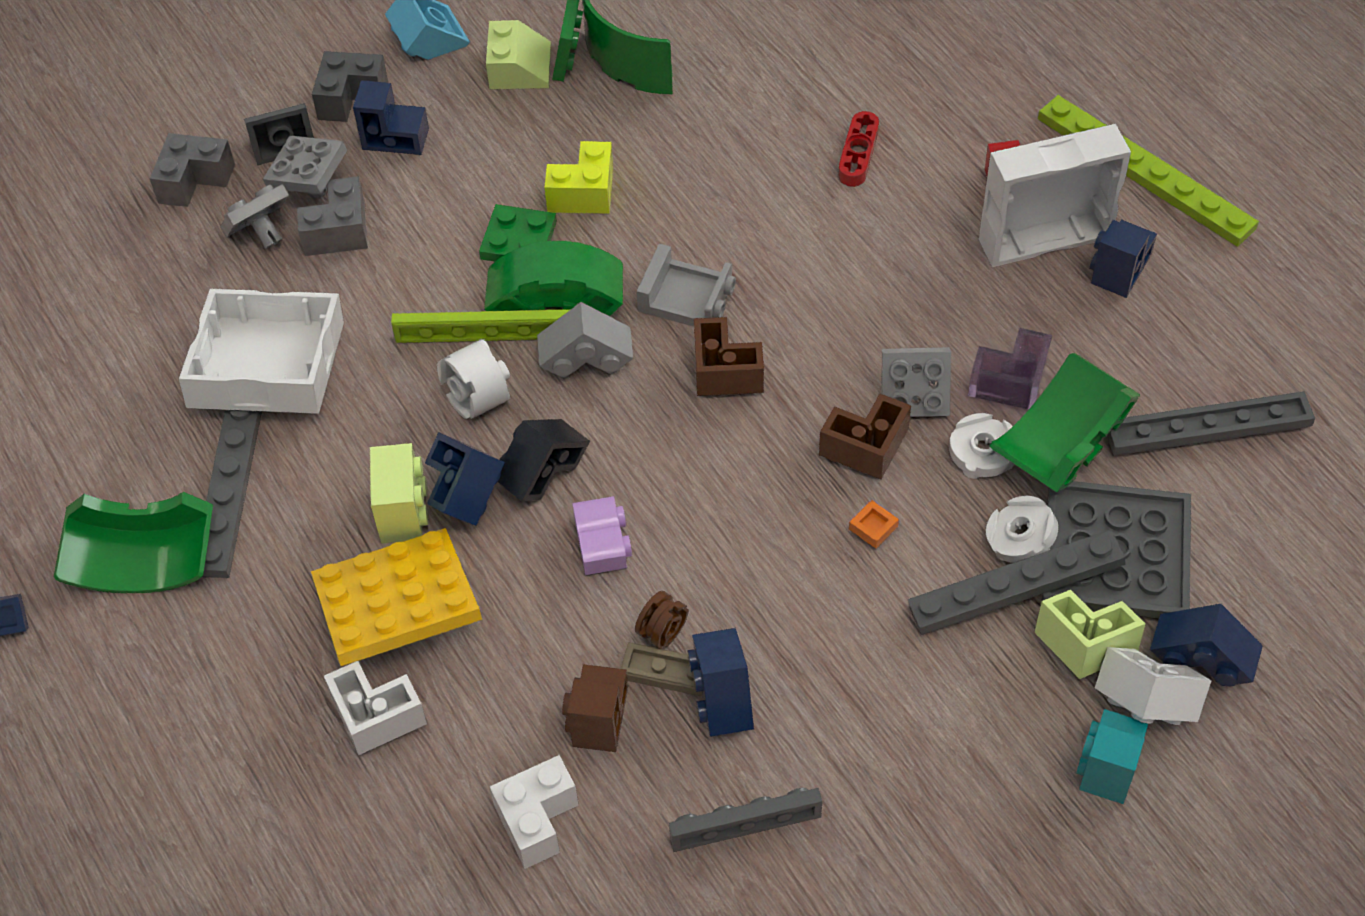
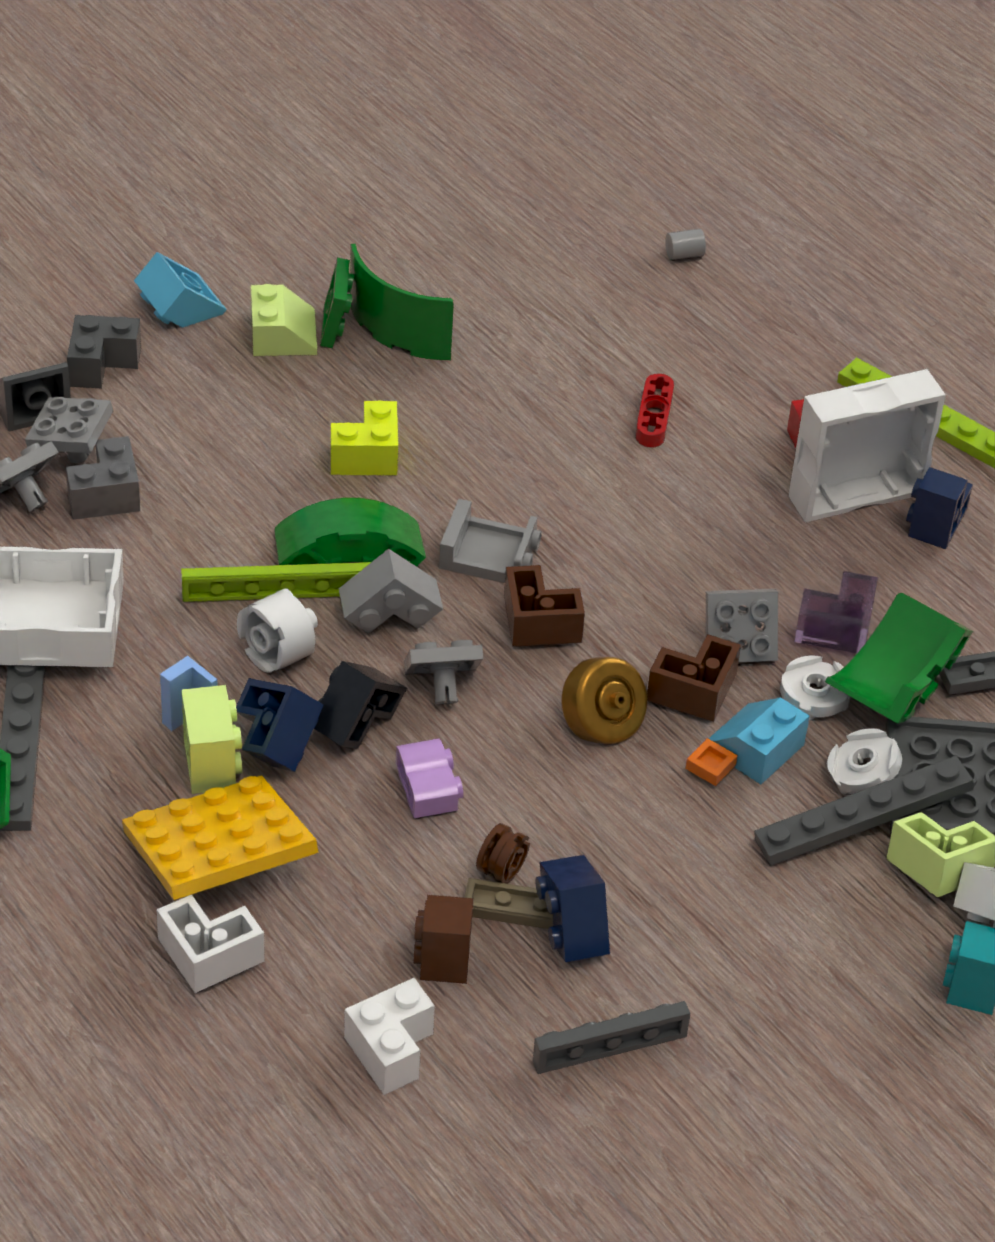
camera: 10 degrees left, 10 degrees down
dark blue brick [353,80,429,155] -> none
green plate [479,204,557,262] -> none
none -> light blue panel [160,656,217,731]
none -> light grey plate [404,640,483,704]
none -> pearl gold wheel [561,657,647,744]
none -> medium azure slope [709,697,810,784]

